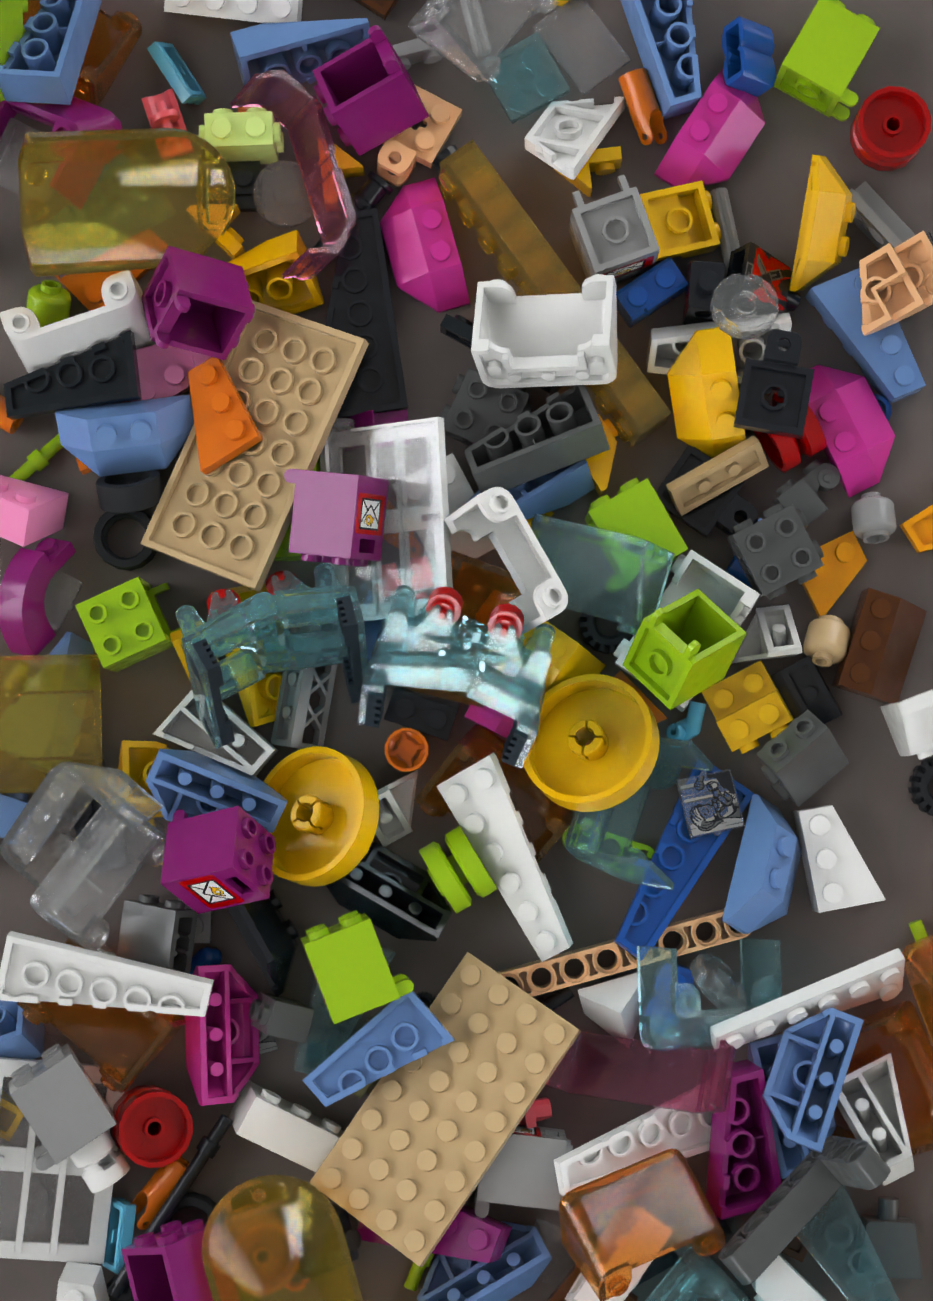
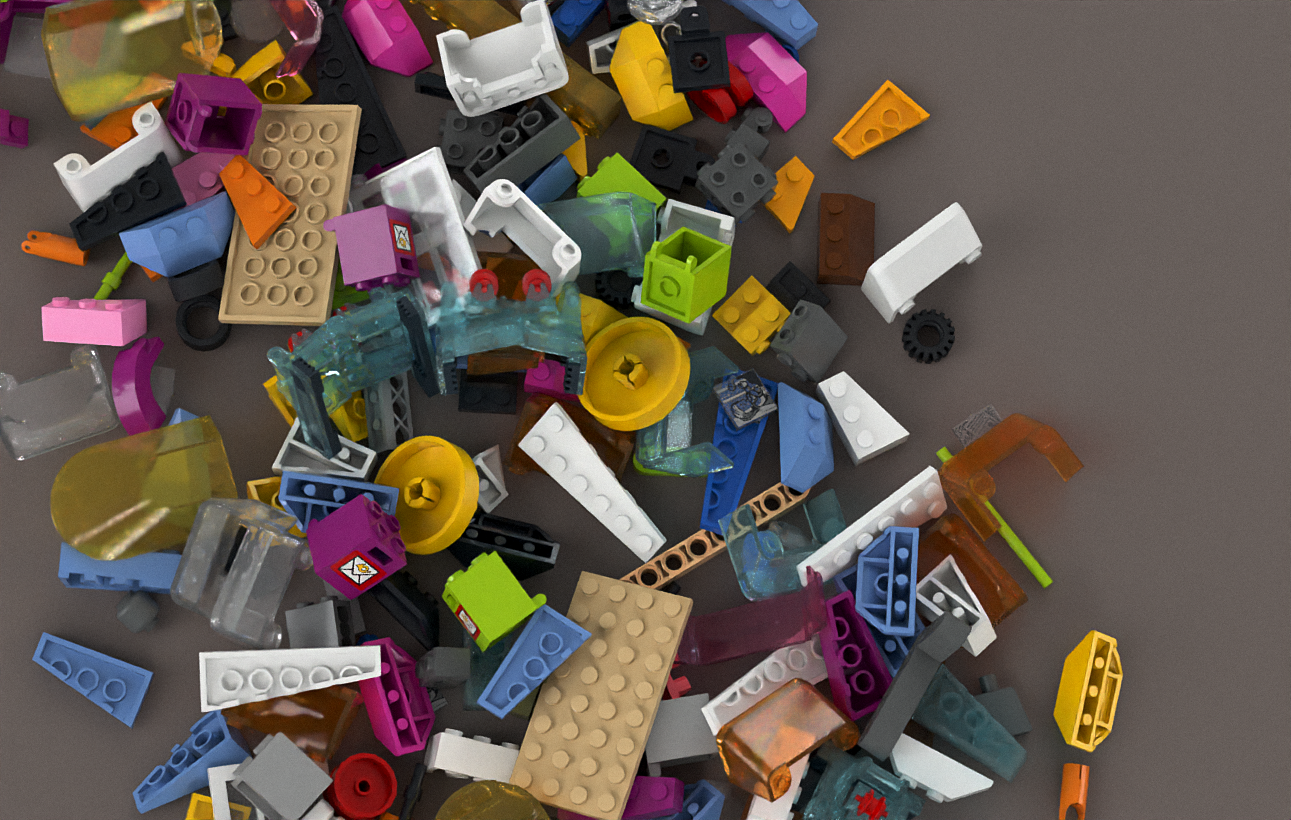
camera: 25 degrees left, 10 degrees down
lime head [26,280,71,327] -> none
lime container [75,577,187,672] -> none
orange wheel [385,728,429,772] -> none
lime wheel [419,825,498,914] -> none
white slope [578,971,649,1050] -> none
tan plate [666,435,769,516] -> none
medium azure arm [666,701,706,744] -> none
white slope [731,604,802,664] -> none
tan head [803,615,851,667] -> none
light grey head [851,492,897,544] -> none

